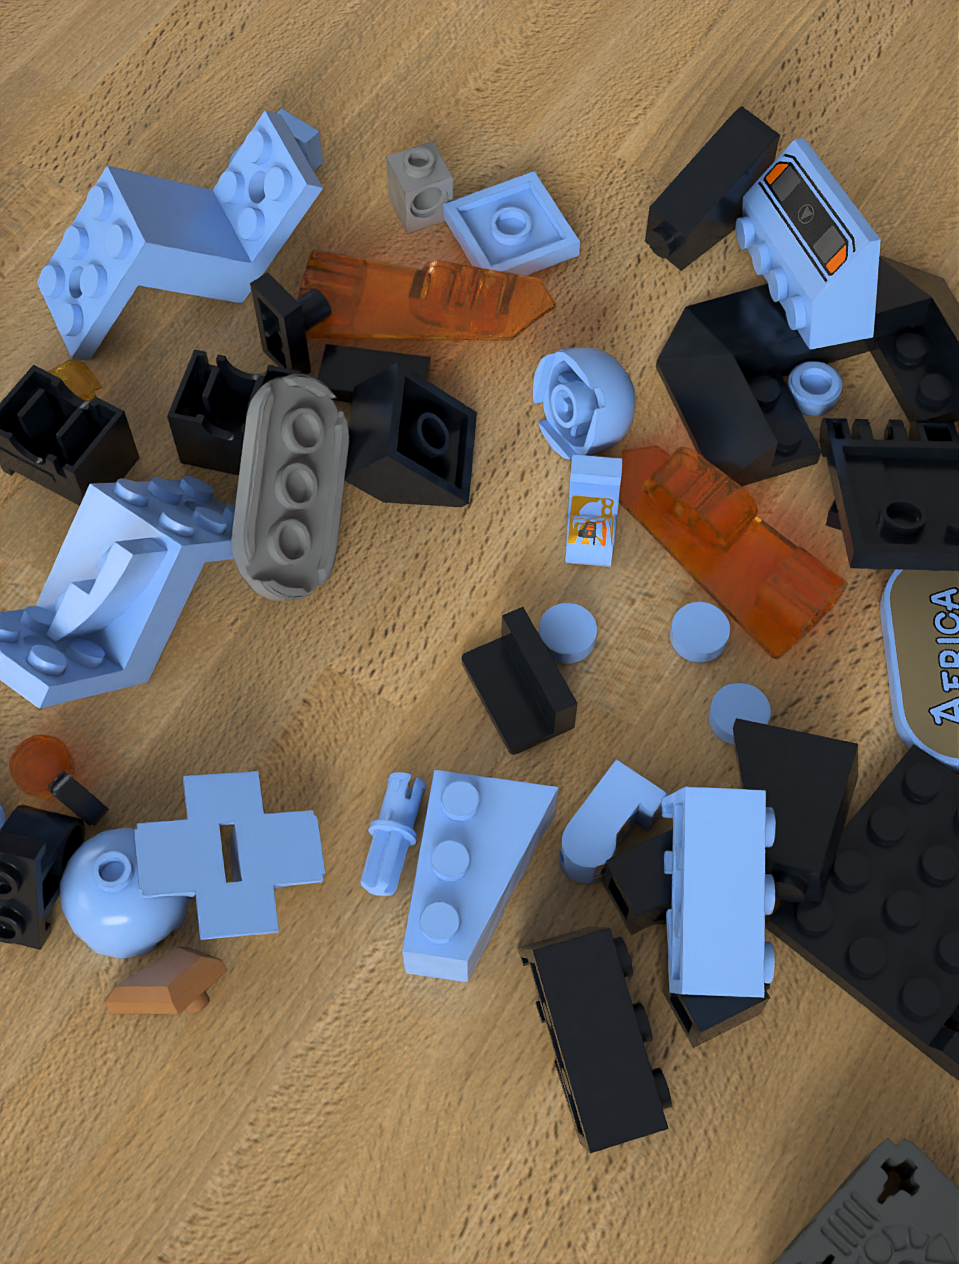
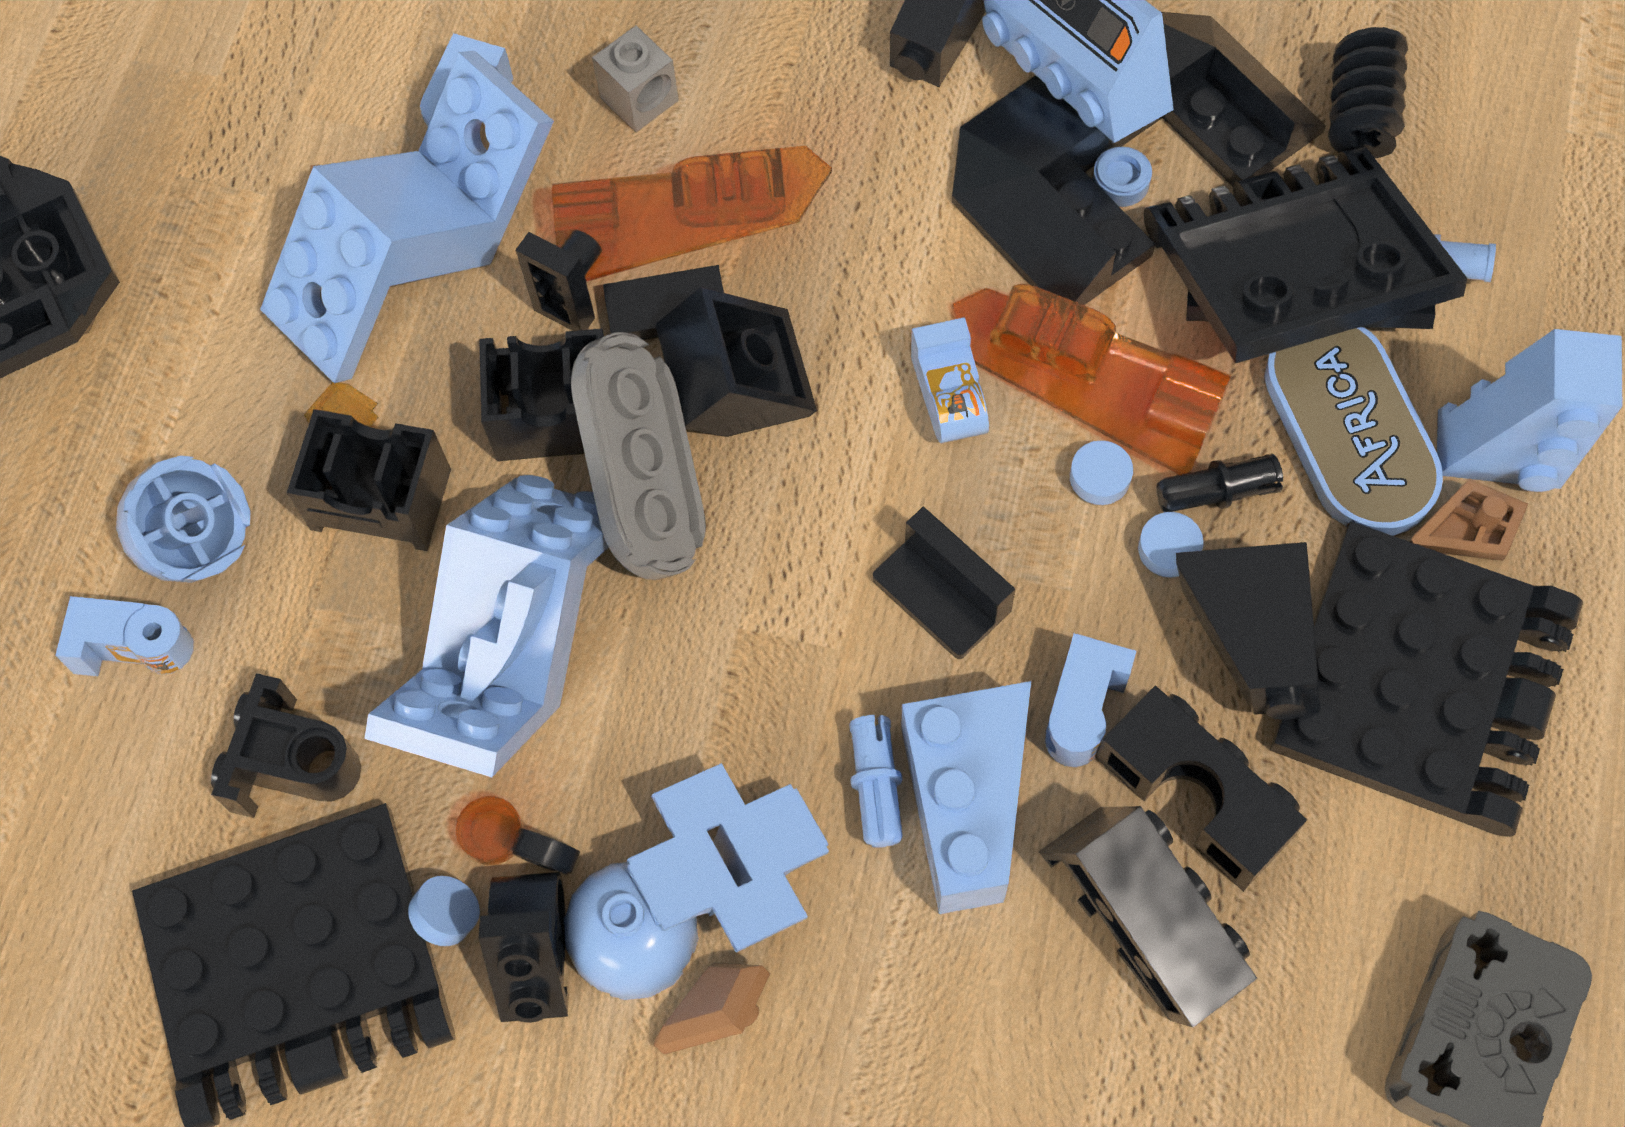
camera: 15 degrees left, 5 degrees up
light blue plate [443,171,580,290] -> none
light blue cylinder [533,347,636,459] -> none
light blue tile [538,603,597,664] -> none
light blue wedge [661,786,776,998] -> none
none -> black axle [1156,454,1283,512]

